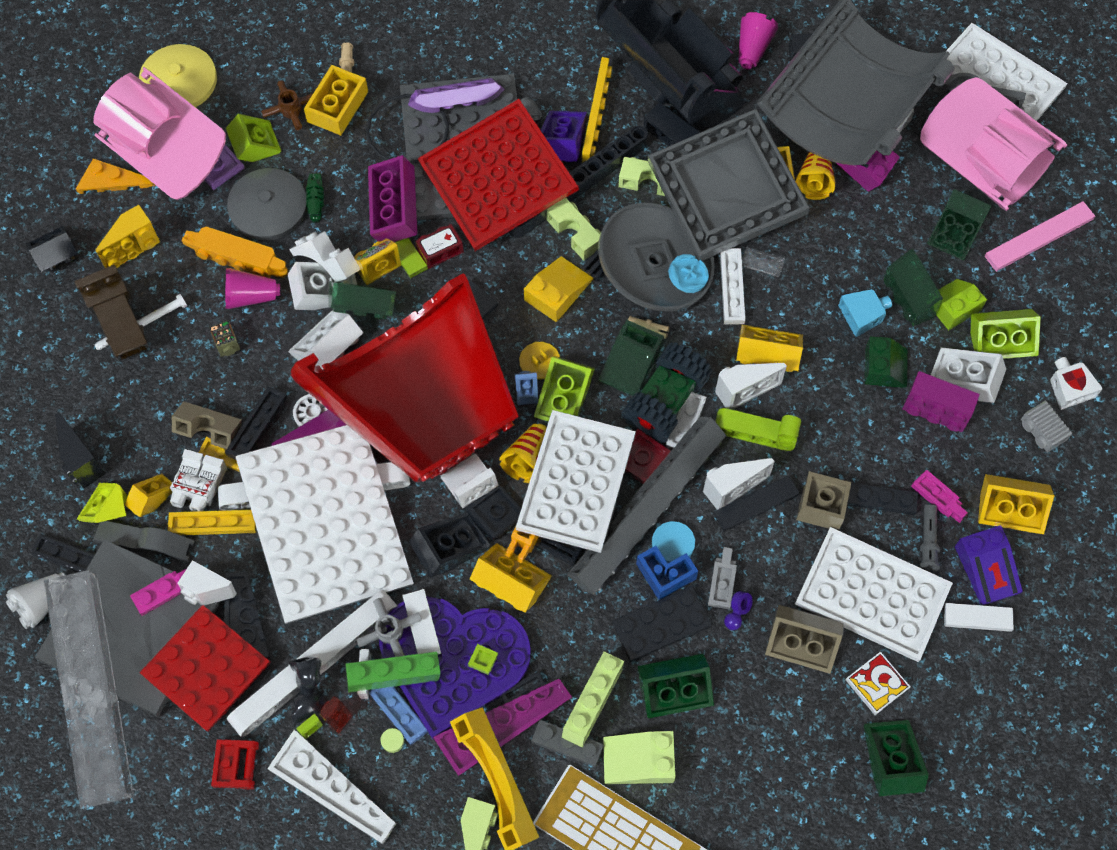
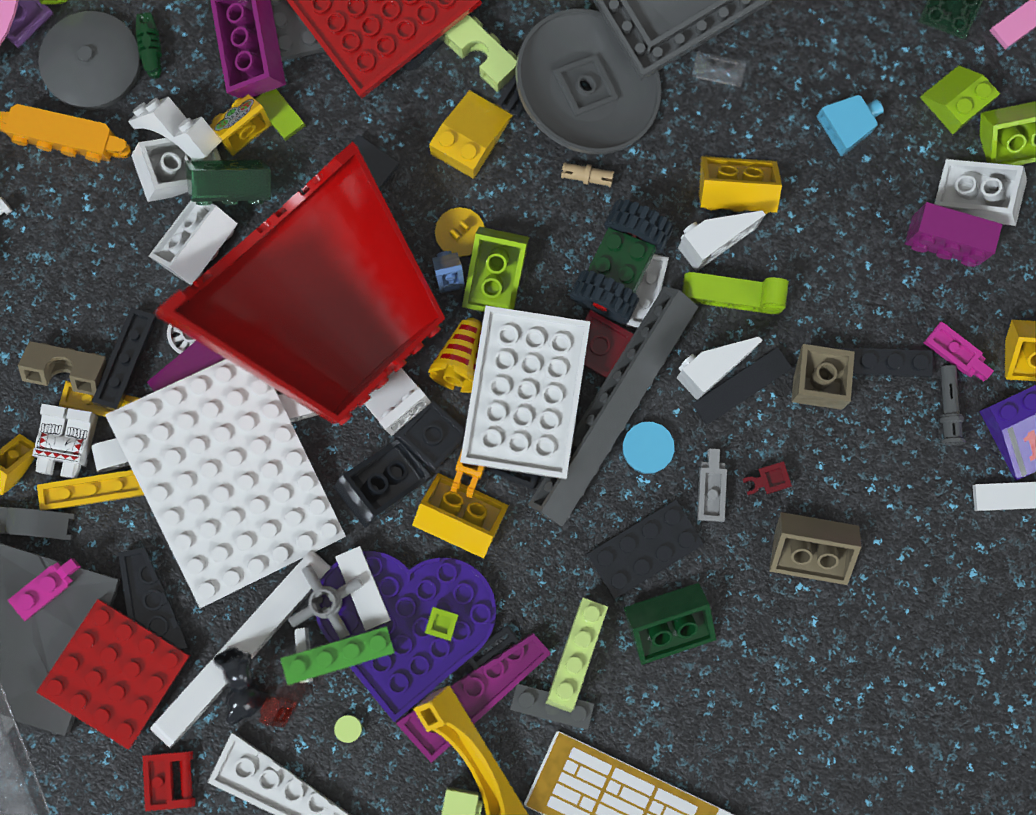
camera: 10 degrees left, 15 degrees up
white slope [177,560,237,605] -> none
brick [209,320,240,357] -> none
dark pink cone [225,268,280,309] -> none
lime tile [296,714,323,739] -> none
medium blue tile [369,687,428,745] -> none
brick [415,224,464,269] -> none
clear green slope [599,319,664,396] -> none
yellowish green slope [603,731,675,784] -> none
blue brick [636,546,698,600] -> none
medium azure tile [668,254,709,293] -> none
white plate [720,248,745,324] -> none
dark purple plate [724,591,753,630] -> none
white plate [795,527,952,662] -> none
tile [846,652,910,715] -> none
dark green slope [864,336,908,388] -> none
dark green slope [864,720,929,796] -> none
clear green slope [884,249,943,326] -> none
none -> dark red plate [742,461,792,496]

